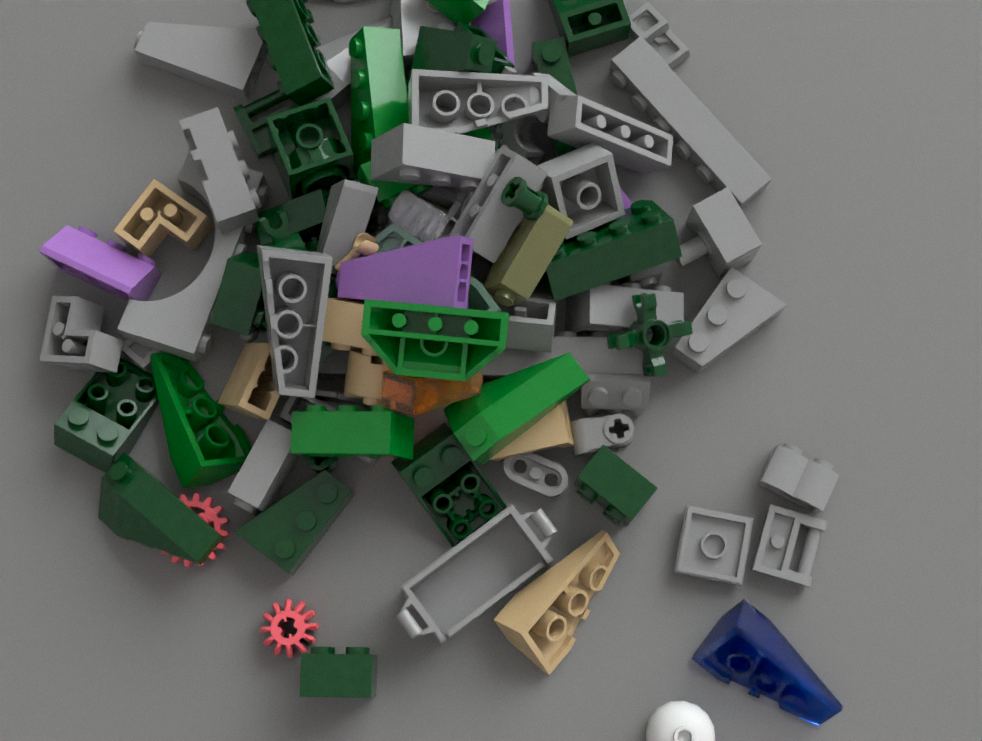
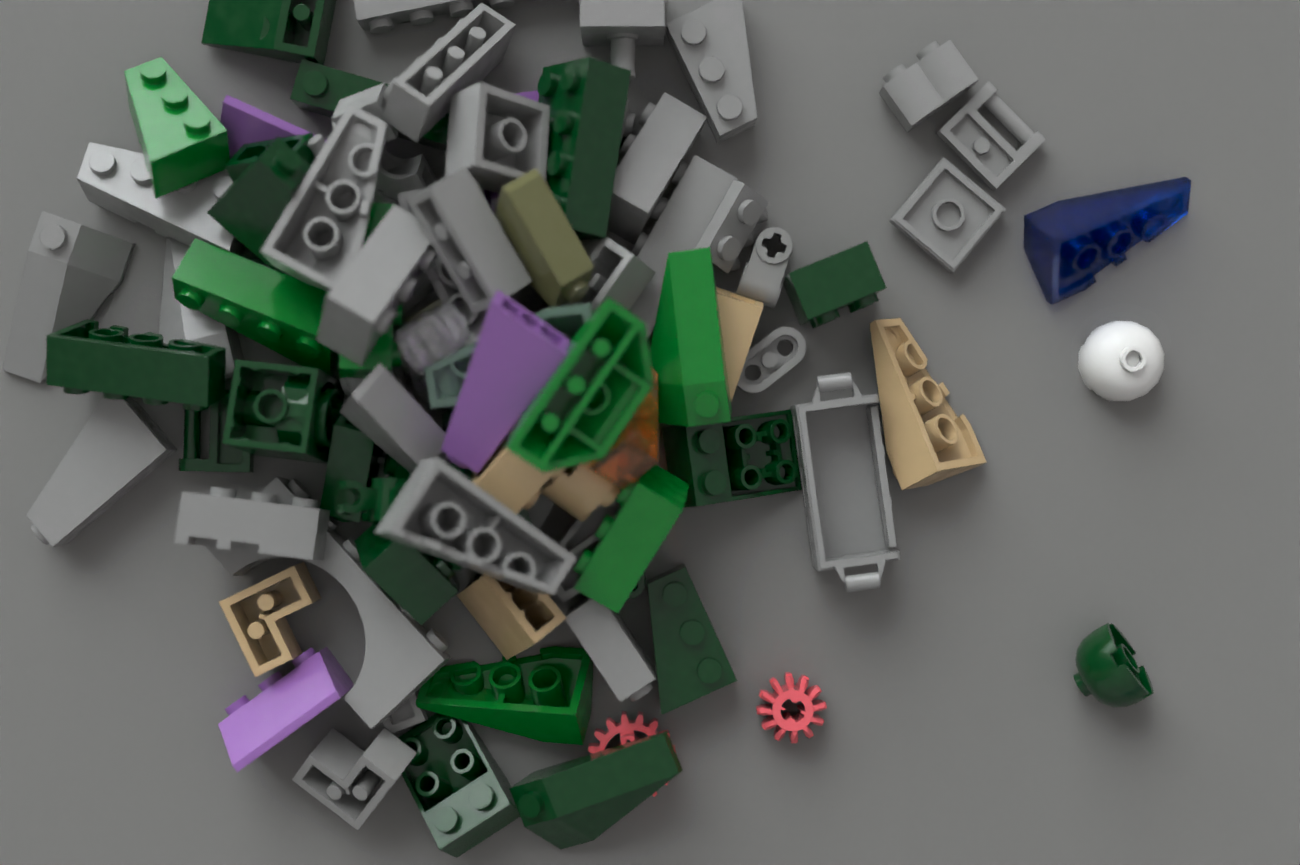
camera: 60 degrees left, 10 degrees up
dark green brick [300,646,377,698] -> none
tan hand [335,233,379,272] -> none
dark green bush [501,177,548,221] -> none
dark green pin [606,293,693,377] -> none

